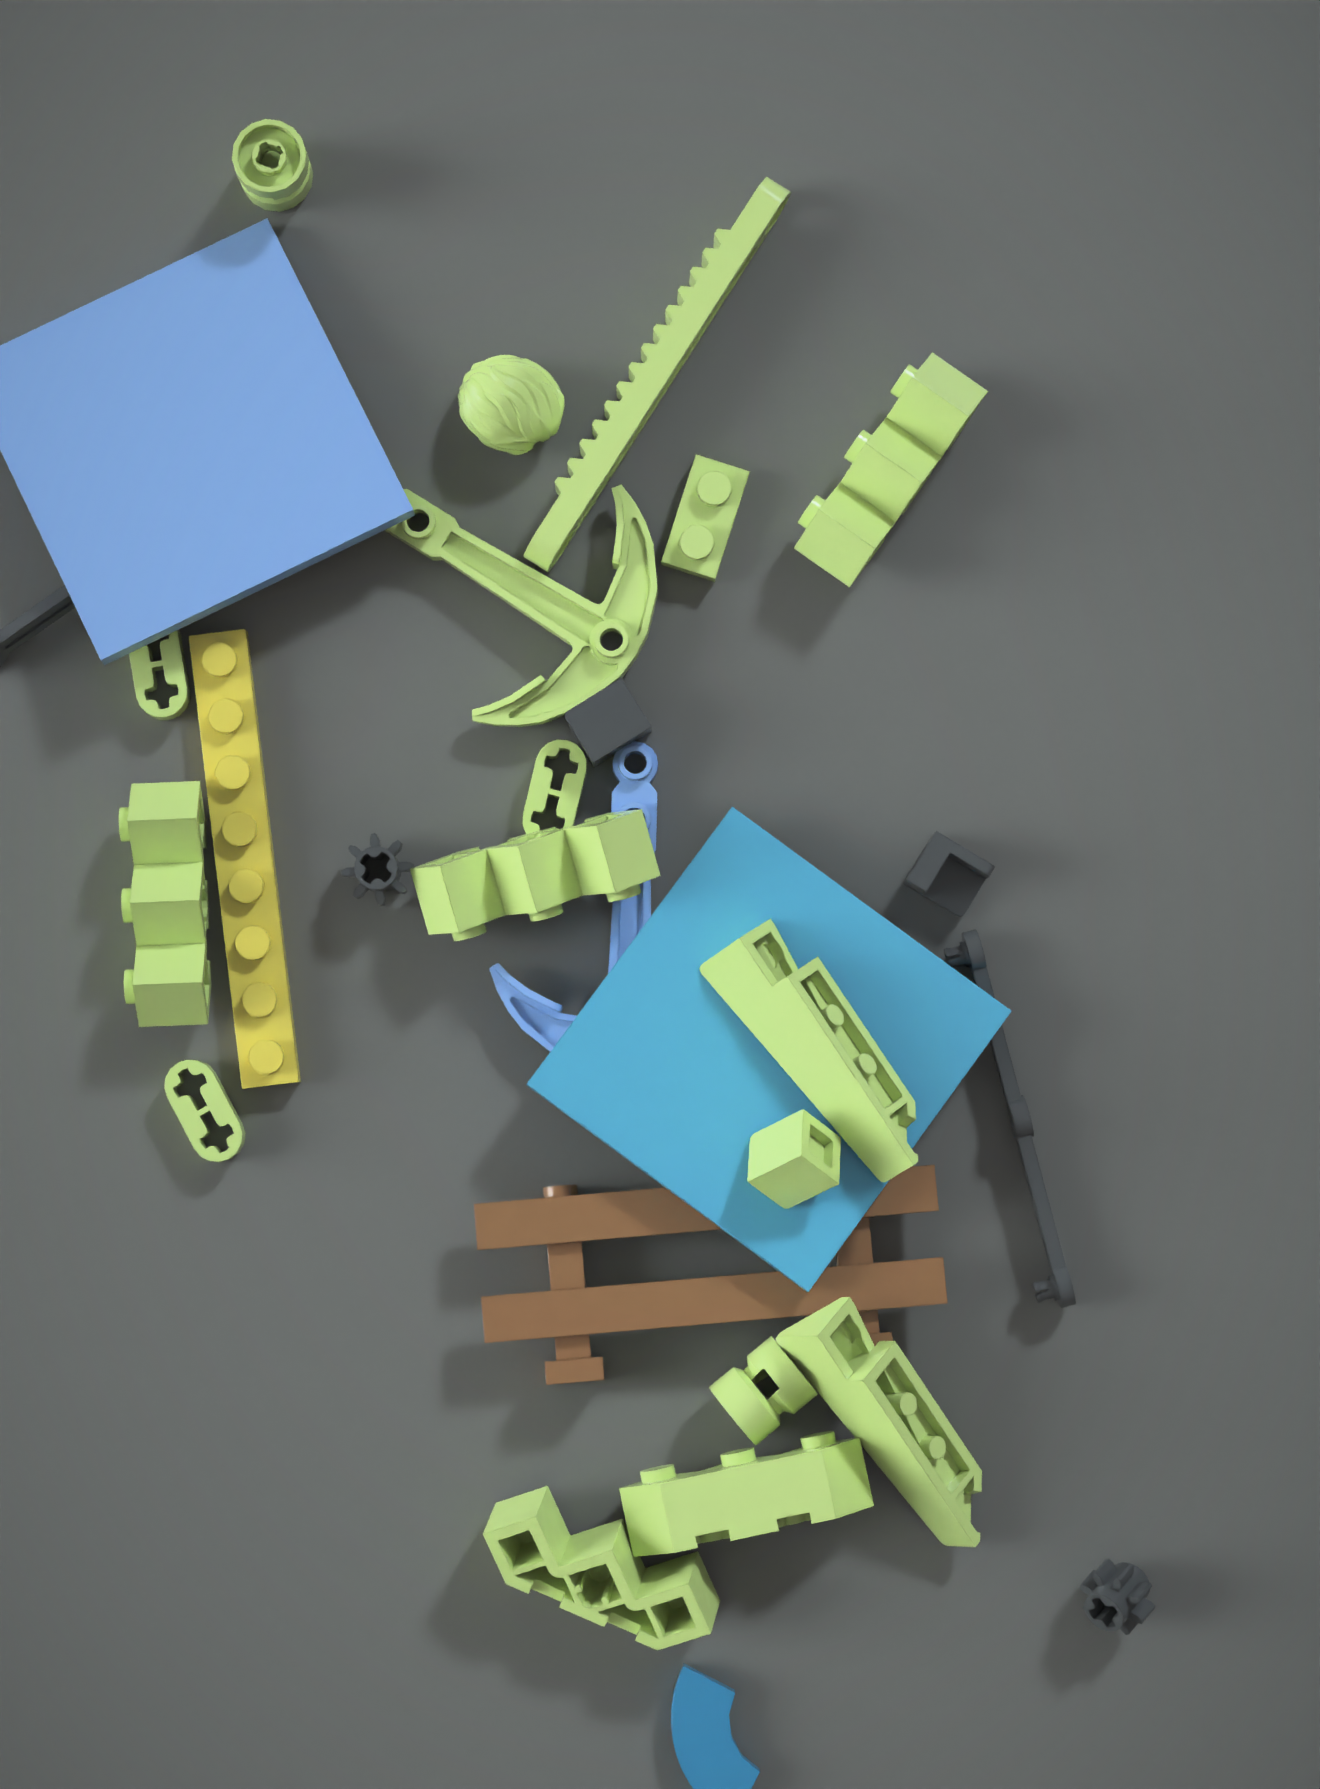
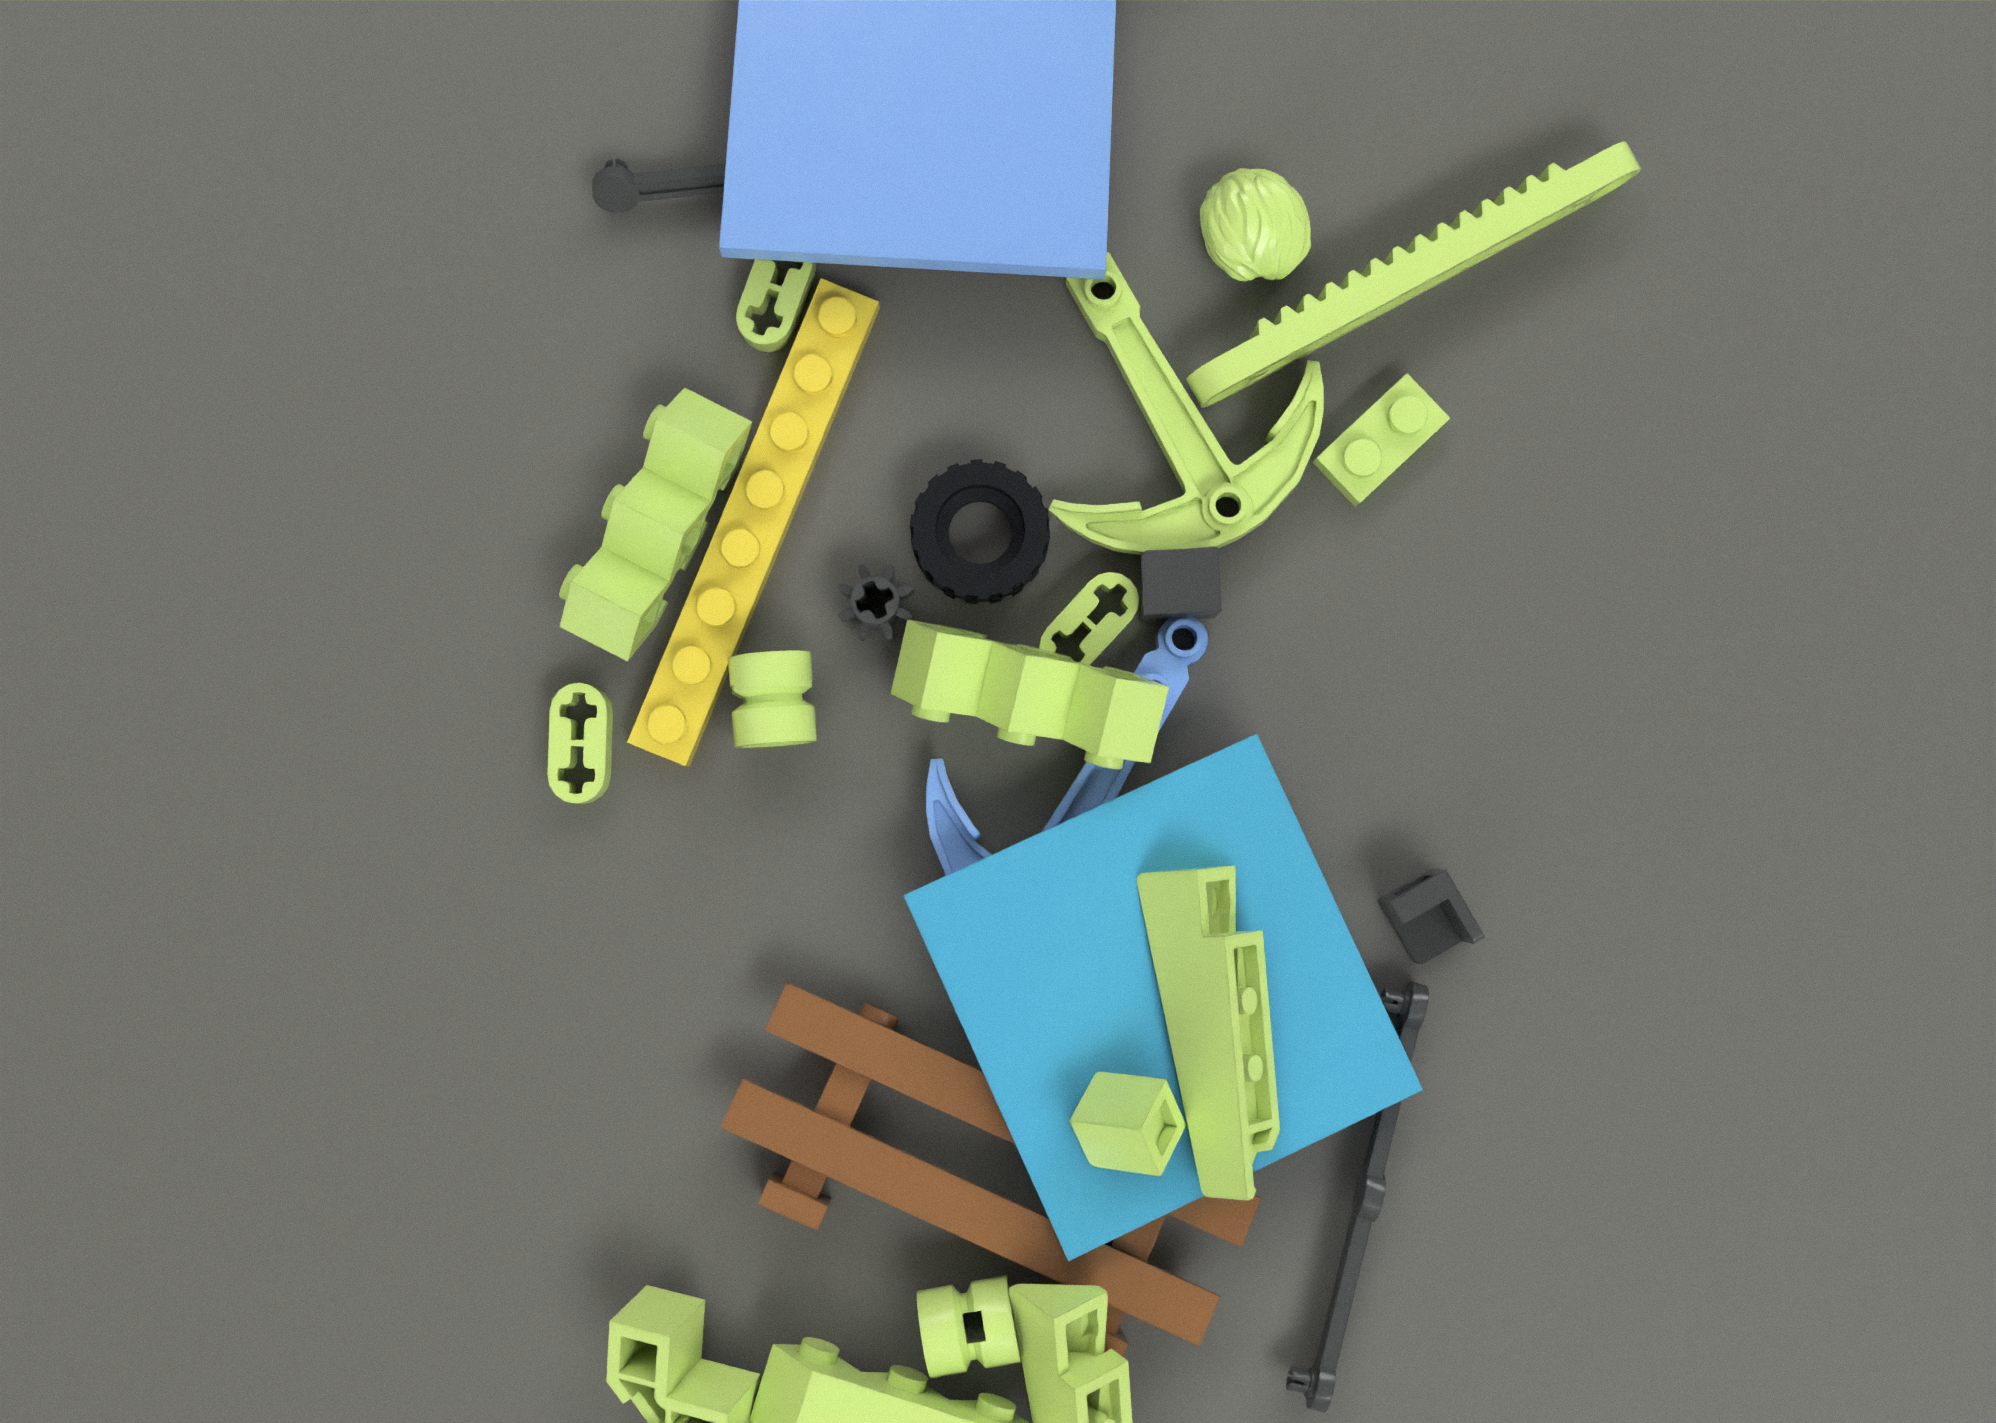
camera: 30 degrees right, 0 degrees up
yellowish green brick [794,352,988,587] -> none
none -> yellowish green wheel [728,650,818,748]
none -> black tyre [910,459,1050,605]

